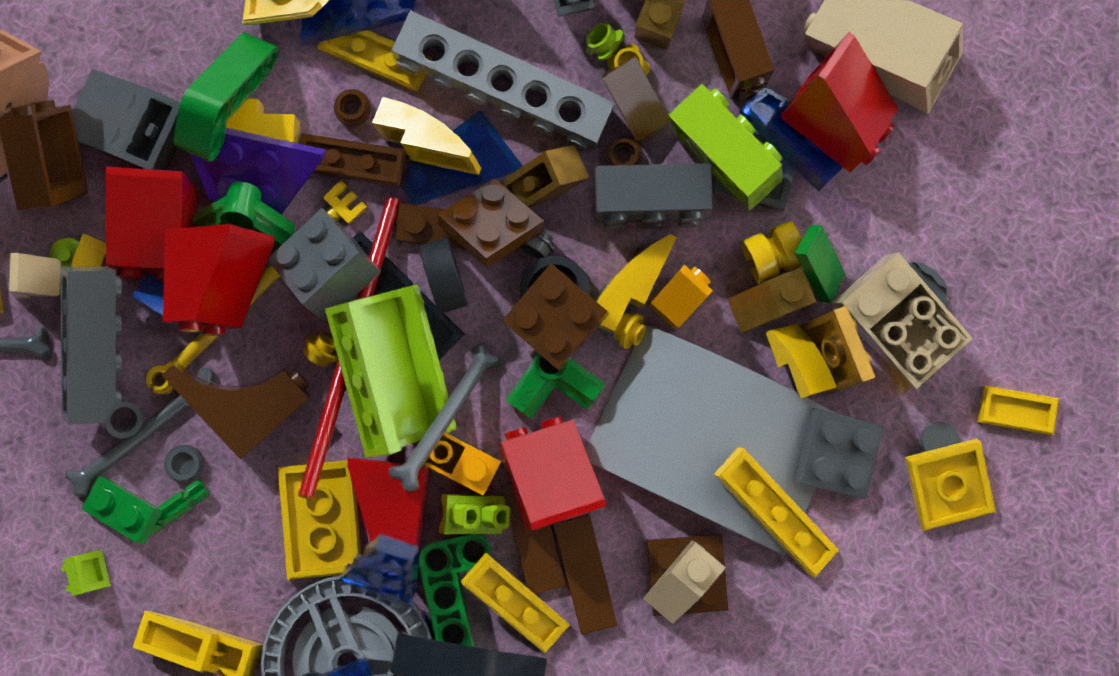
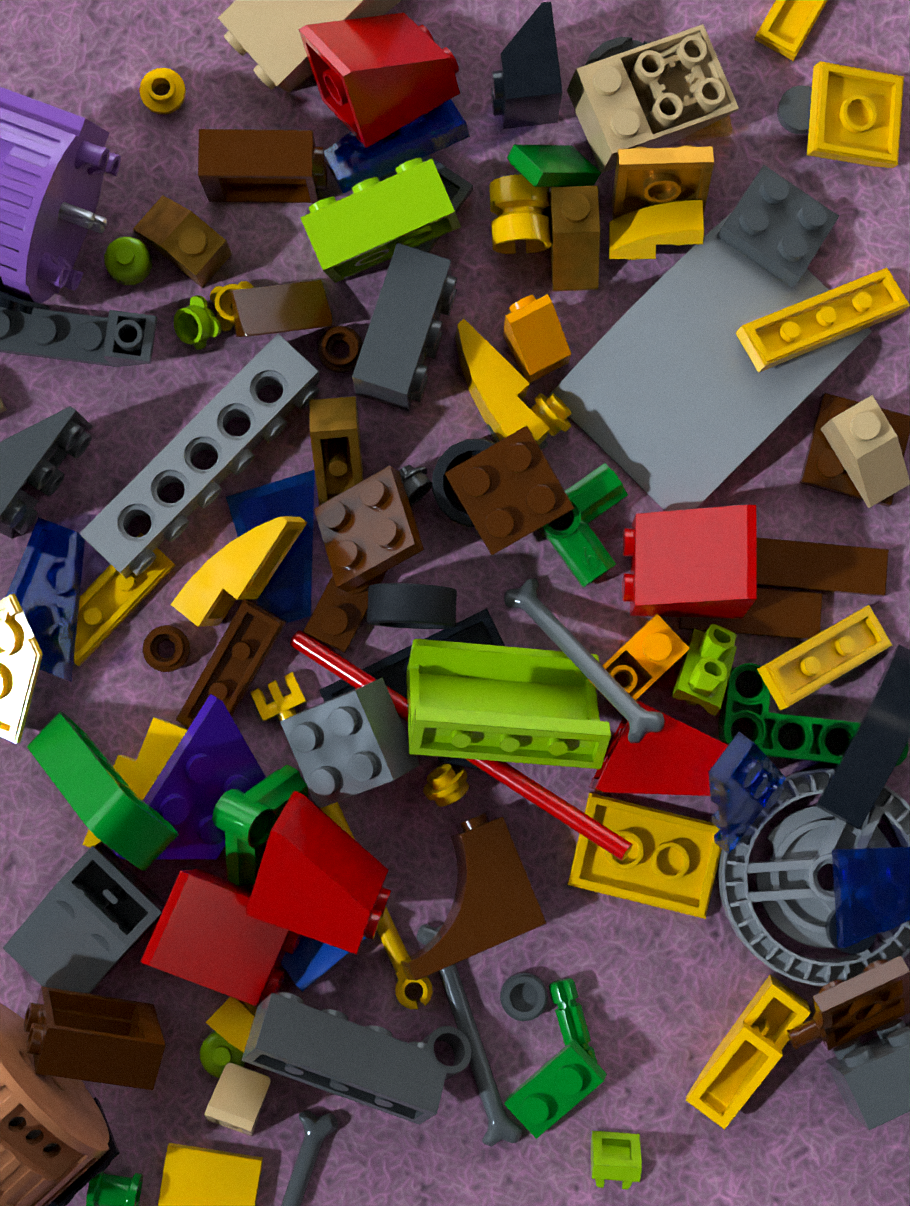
camera: 75 degrees left, 0 degrees up
none -> black slope [491,1,563,129]

